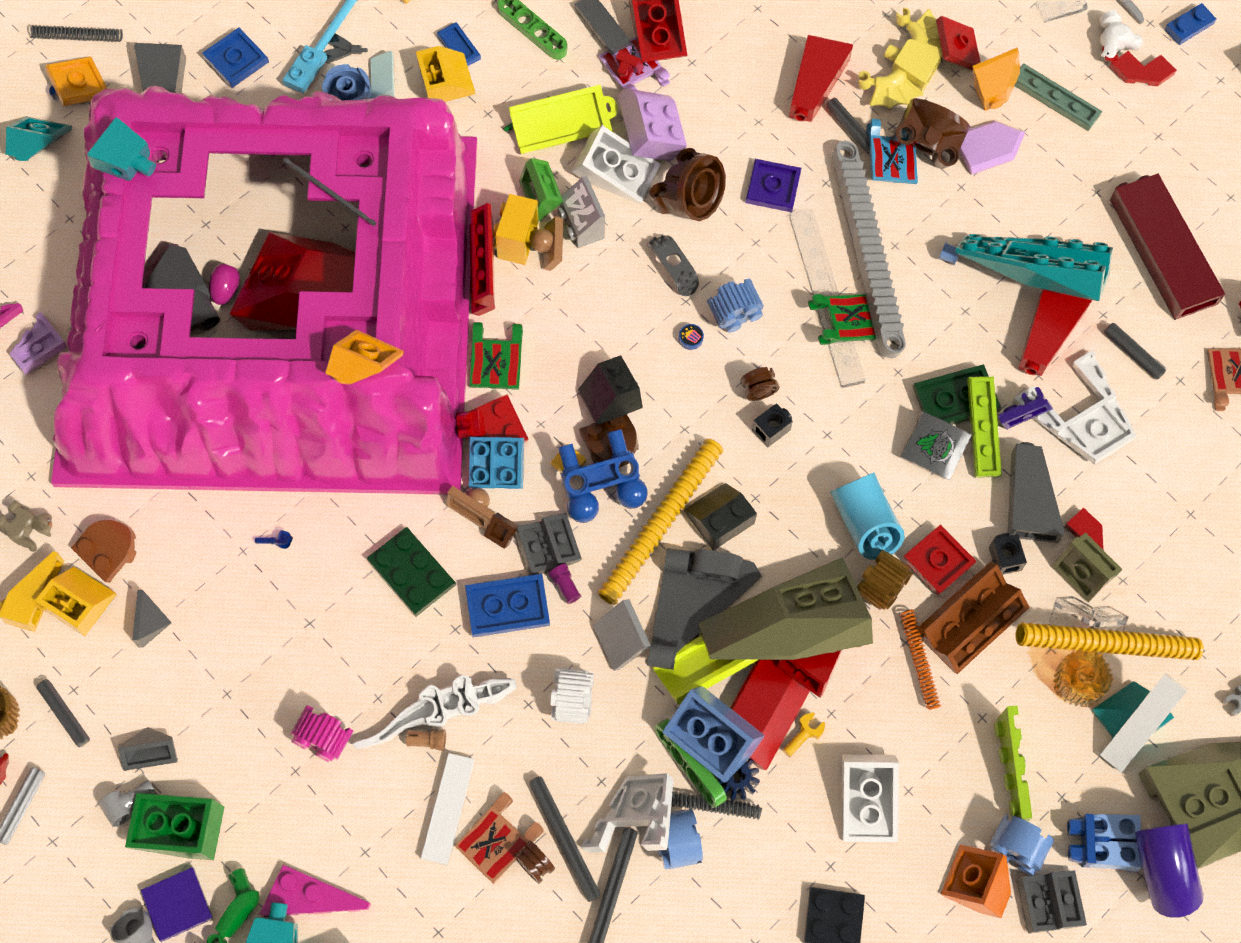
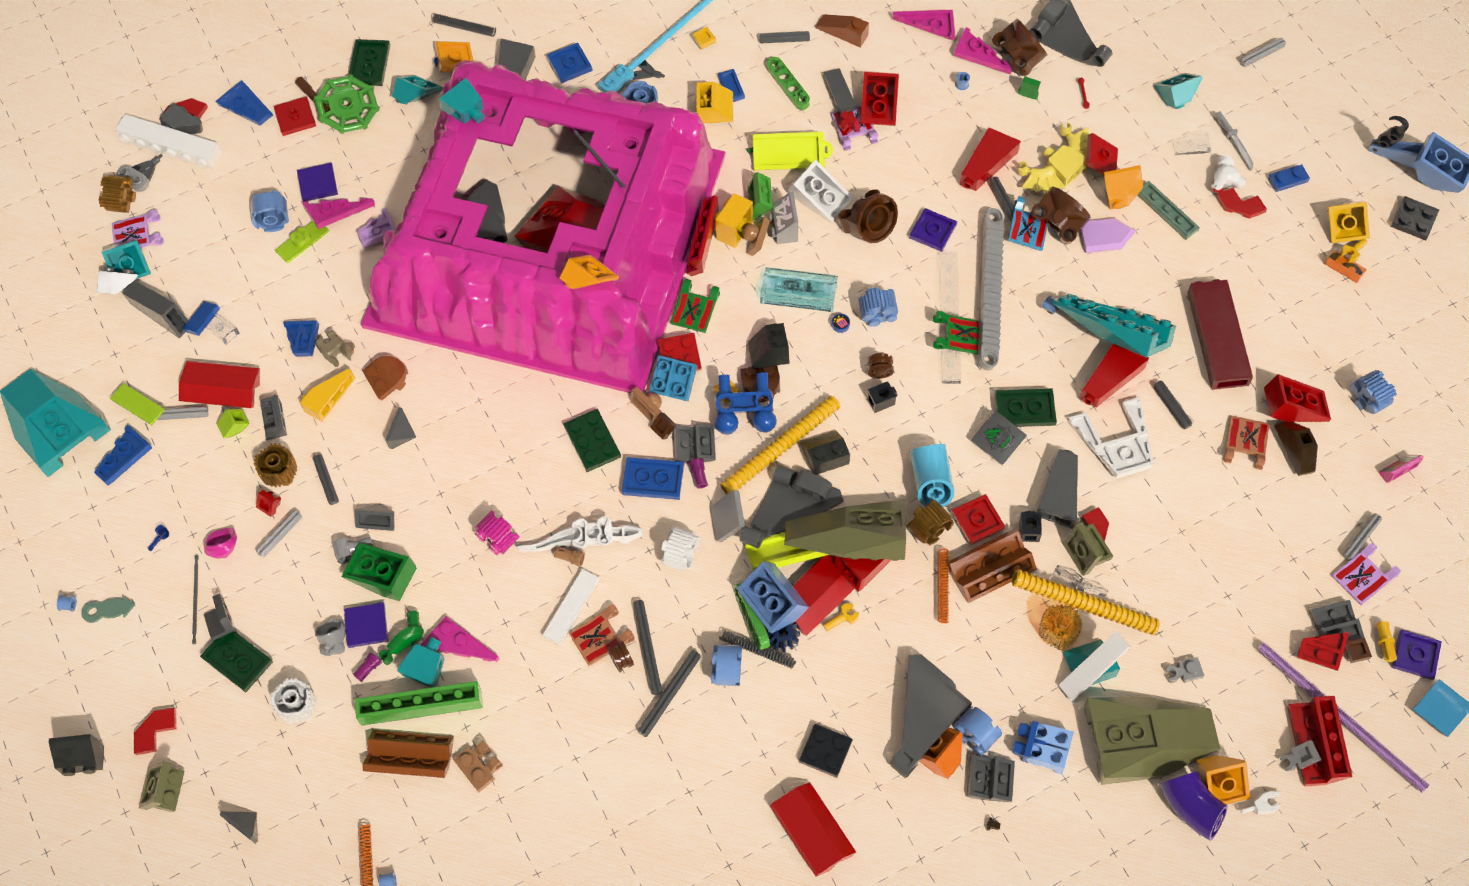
camera: 20 degrees right, 5 degrees down
yellow slope [35,567,117,637] -> none
dark pink animal [209,264,240,305] -> none
clear blue hand [255,530,293,549] -> none
light aqua slope [370,51,395,98] -> none
red tile [456,410,485,438] -> none
white wing [581,773,674,853] -> none
lavender brick [618,89,687,161] -> none
dark grey piece [646,234,699,296] -> none
white slope [842,754,899,843] -> none
lime tile [967,376,1002,478] -> none
lime wing [994,705,1032,822] -> none
dark purple plate [998,387,1053,430] -> none
dark purple brick [1134,824,1204,918] -> none
none -> clear light blue slope [760,267,838,312]
none -> dark grey panel [889,654,972,778]

